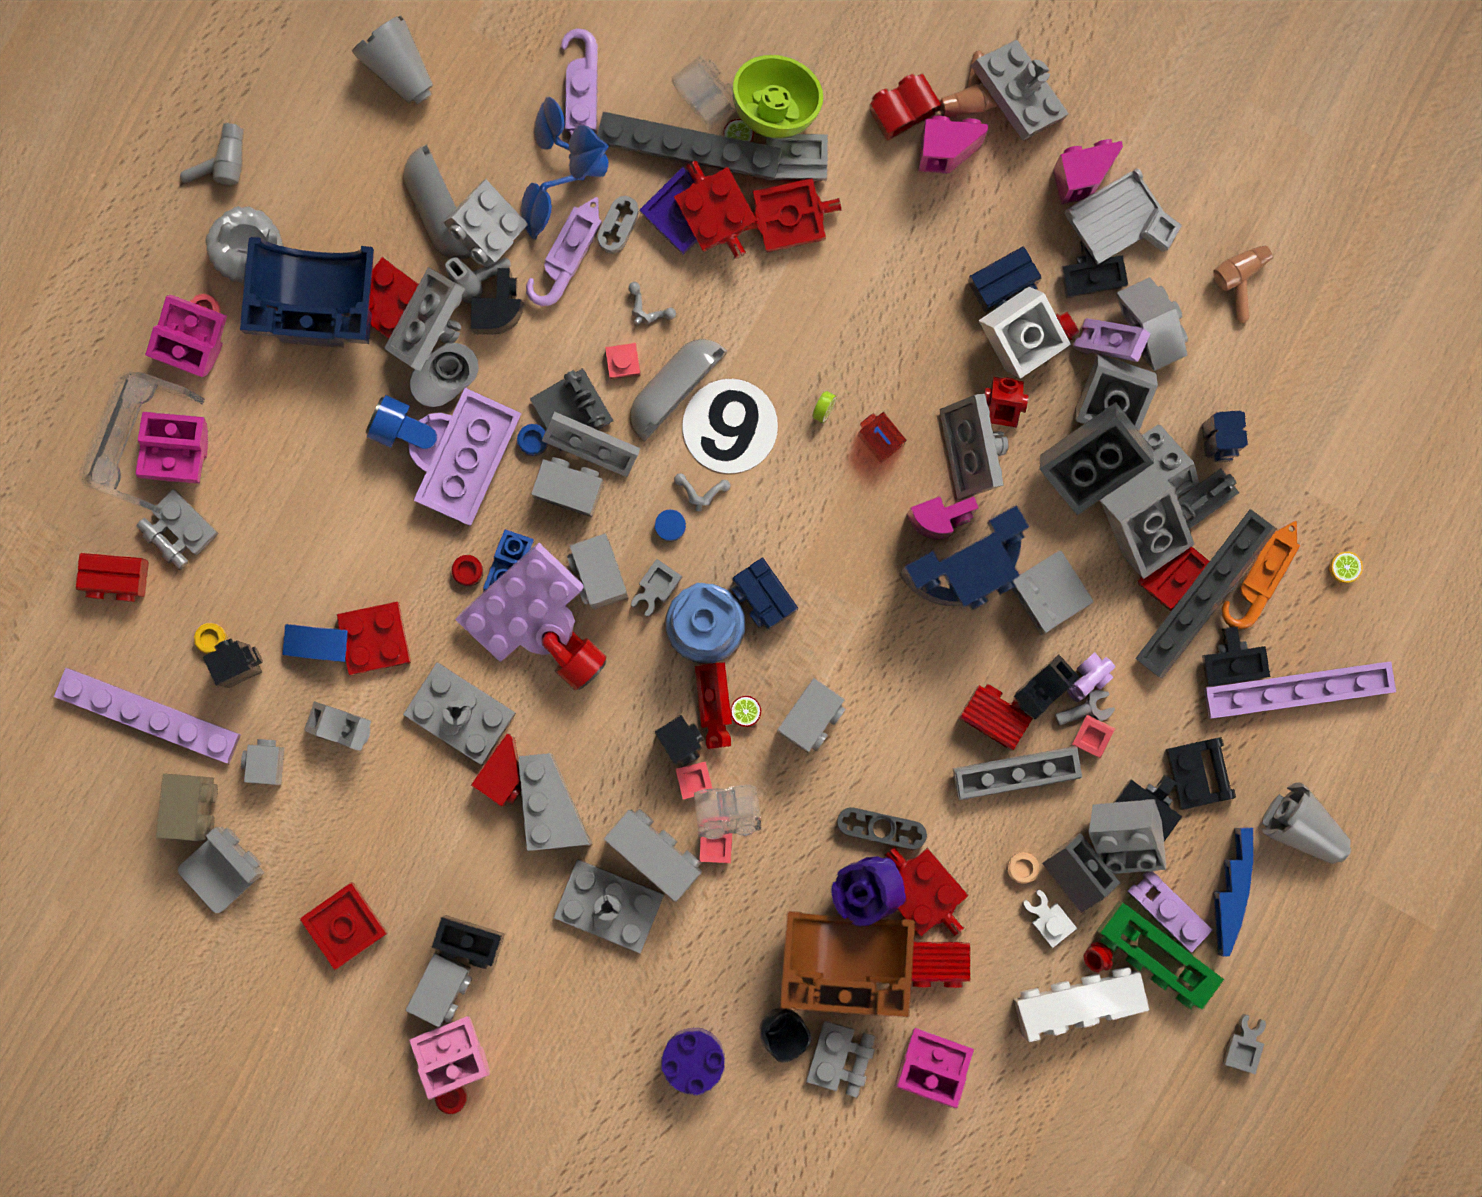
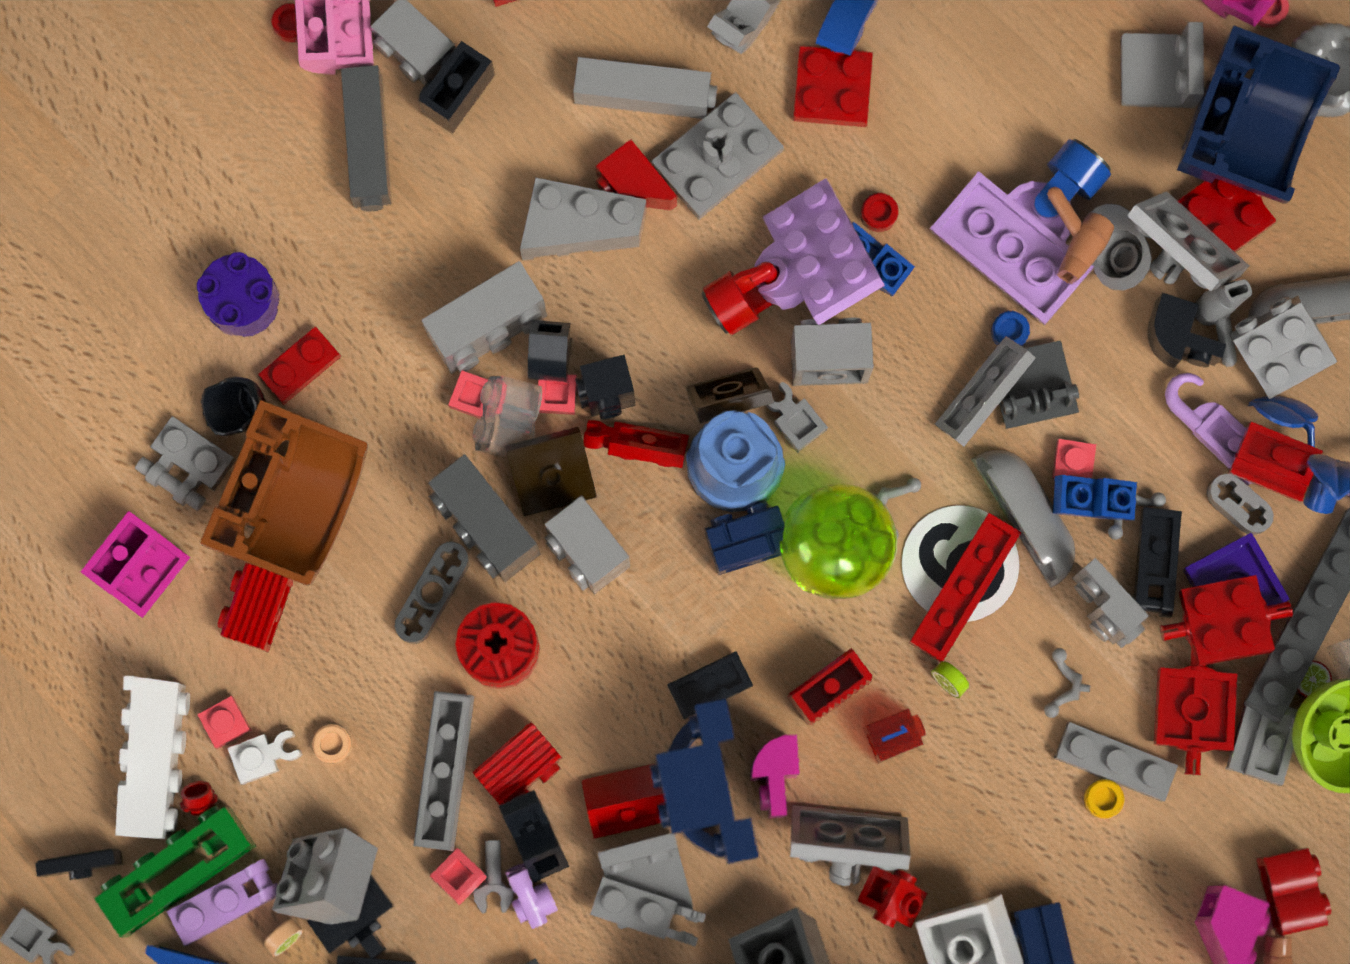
camera: 105 degrees right, 5 degrees down
light grey brick [531,457,604,517] -> none
light grey plate [554,859,664,953] -> none
blue tile [655,509,686,541] -> none
tile [730,696,761,727] -> none
dark purple brick [831,856,906,926] -> none
red plate [884,847,969,937] -> none
dark grey brick [1042,833,1120,913] -> none
none -> black plate [35,849,123,880]
none -> coral plate [197,696,251,749]
none -> red plate [258,326,341,405]
none -> light nougat tile [264,919,303,957]
none -> dark grey brick [341,65,392,212]
none -> dark grey brick [428,454,541,582]
none -> red wheel [455,602,540,689]
none -> dark brown plate [505,426,597,516]
none -> black brick [528,320,572,382]
none -> light grey brick [573,57,717,119]
none -> red panel [581,764,665,839]
none -> light grey hinge [590,877,706,946]
none -> black plate [667,651,753,720]
none -> dark brown plate [686,367,774,423]
none -> clear neon green cylinder [780,484,897,600]
none -> red brick [787,648,873,726]
none -> red plate [909,513,1022,662]
none -> light grey piece [1044,648,1090,718]
none -> nougat piece [1047,187,1114,284]
none -> blue slope [1053,475,1137,520]
none -> light grey plate [1054,722,1178,802]
none -> light grey plate [1072,558,1149,648]
none -> yellow tile [1084,779,1124,819]
none -> light grey bracket [1121,22,1204,108]
none -> black plate [1133,507,1182,618]
none -> red plate [1228,421,1323,502]

